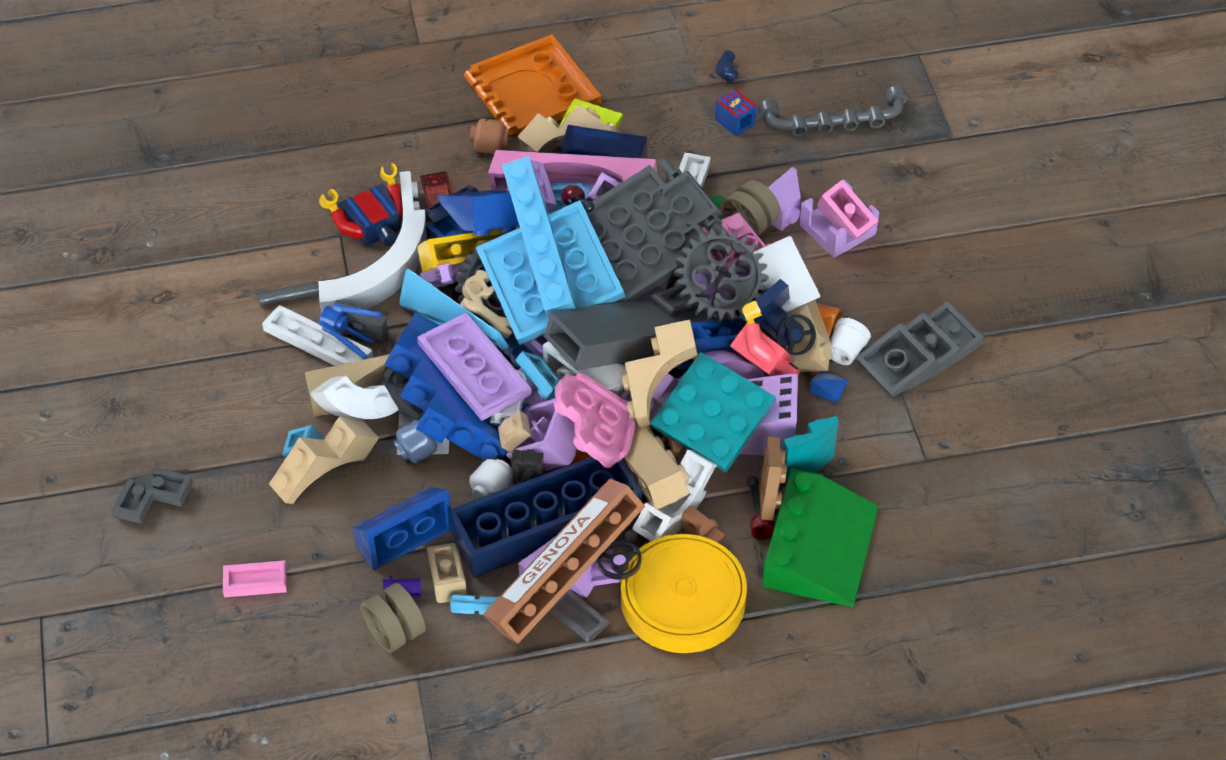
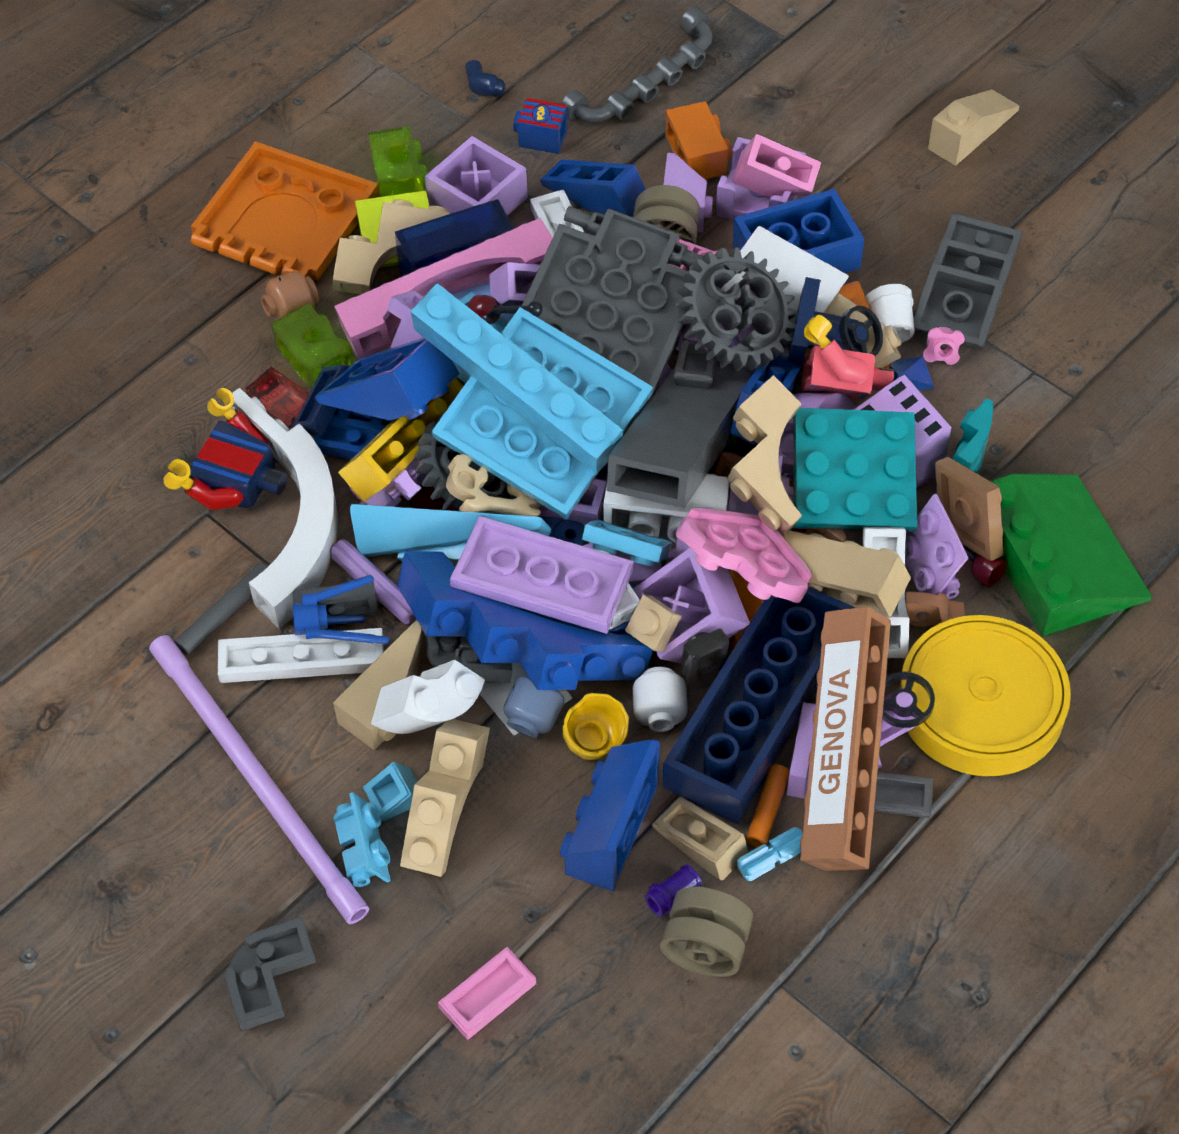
camera: 35 degrees left, 5 degrees up
none -> lavender piece [149,635,369,924]
none -> clear neon green brick [271,304,353,390]
none -> lavender axle [330,539,416,625]
none -> medium azure hinge [334,792,391,887]
none -> clear neon green brick [368,126,427,197]
none -> lavender brick [425,136,528,239]
none -> blue slope [540,160,646,217]
none -> yellow hair [563,693,629,760]
none -> orange brick [665,101,732,179]
none -> blue brick [732,188,865,273]
none -> orange piece [745,764,790,848]
none -> lavender hinge [905,494,968,600]
none -> bright pink plate [923,327,965,365]
none -> tan slope [928,89,1019,166]

